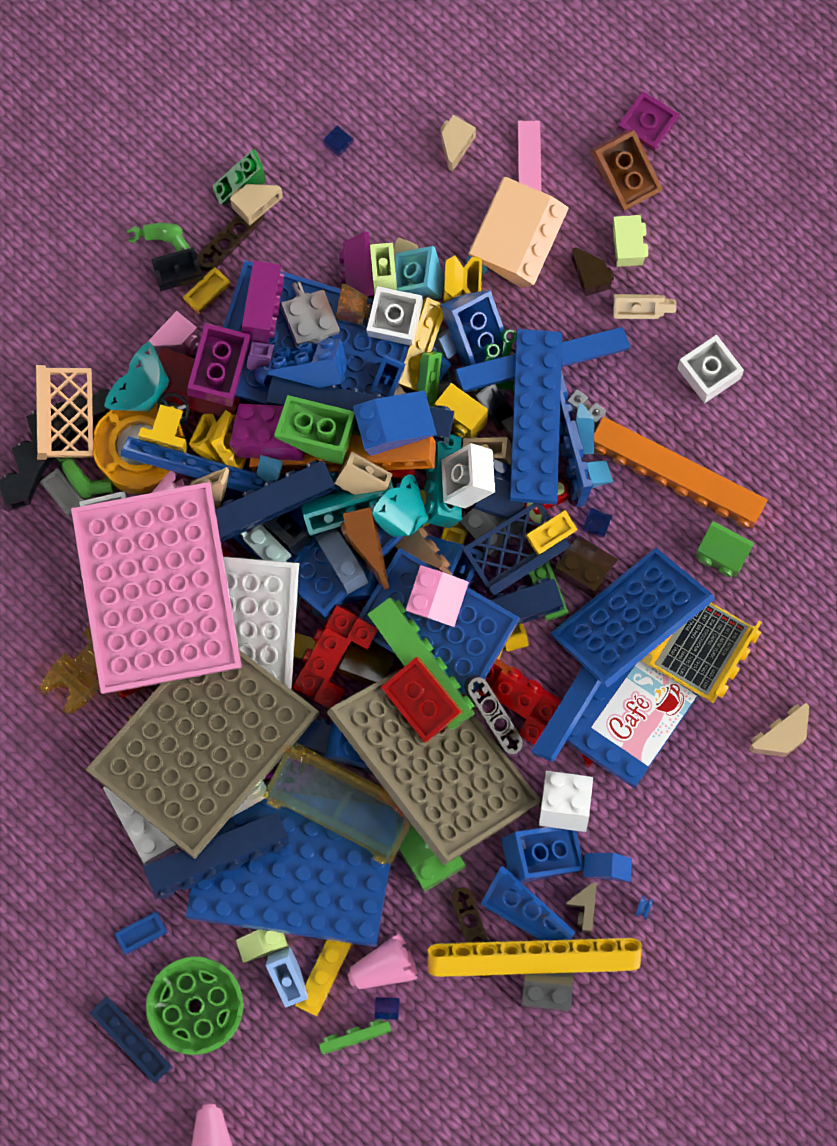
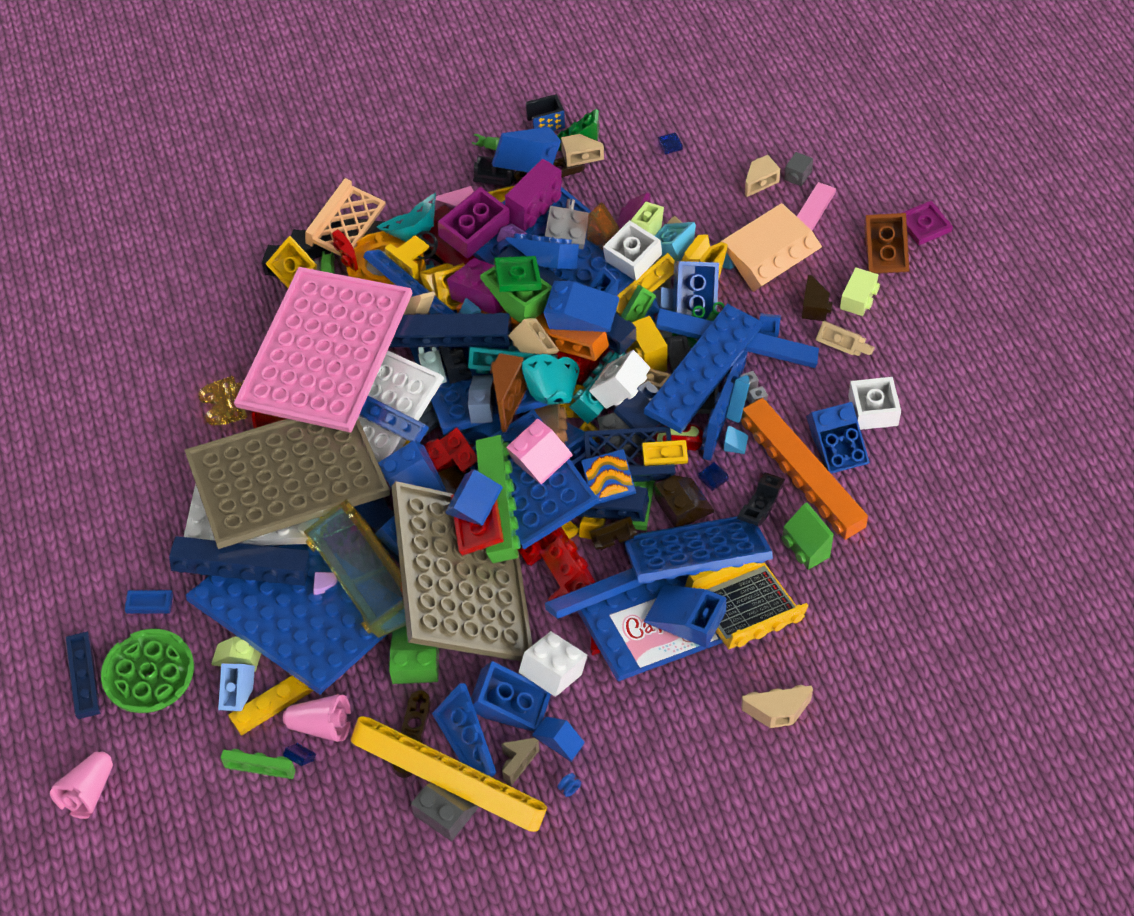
camera: 30 degrees right, 20 degrees down
beam [464,675,523,754] -> none
none -> yellow slope [266,236,317,288]
none -> lavender tile [313,572,338,595]
none -> red slope [332,229,358,272]
none -> blue tile [359,396,429,443]
none -> blue slope [378,440,447,492]
none -> blue slope [445,469,503,526]
none -> blue slope [492,127,561,173]
none -> green plate [494,256,542,292]
none -> piece [526,94,565,131]
none -> slope [581,449,636,504]
none -> dark brown hinge [589,516,637,551]
none -> blue slope [644,585,726,648]
none -> black slope [737,472,785,526]
none -> blue tile [758,313,781,337]
none -> dark grey brick [784,152,813,187]
none -> blue slope [806,402,870,474]

